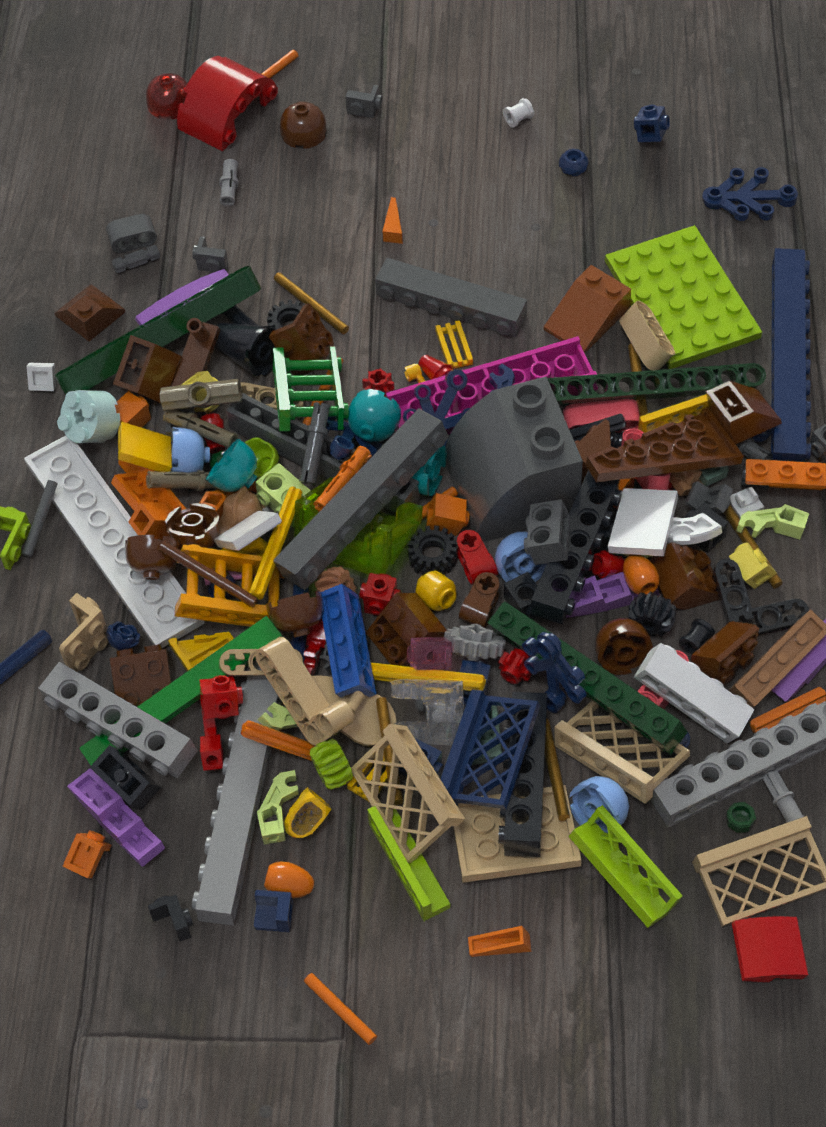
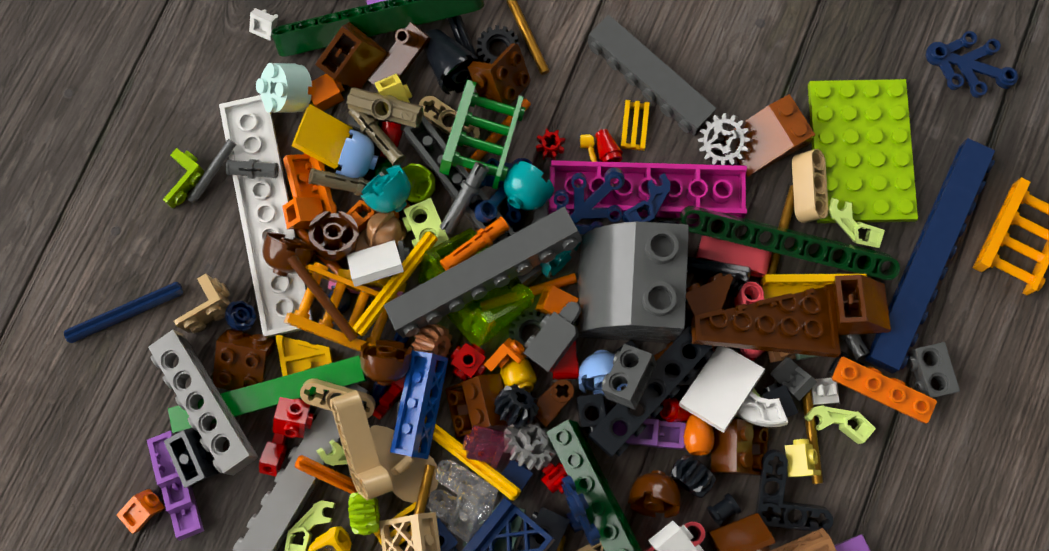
camera: 20 degrees right, 20 degrees up
none -> dark grey pin [226,159,279,179]
none -> orange bracket [484,337,527,371]
none -> black gear [494,384,539,429]
none -> dark grey hinge [524,301,582,372]
none -> light grey gear [698,113,753,165]
none -> yellowish green piece [828,198,885,248]

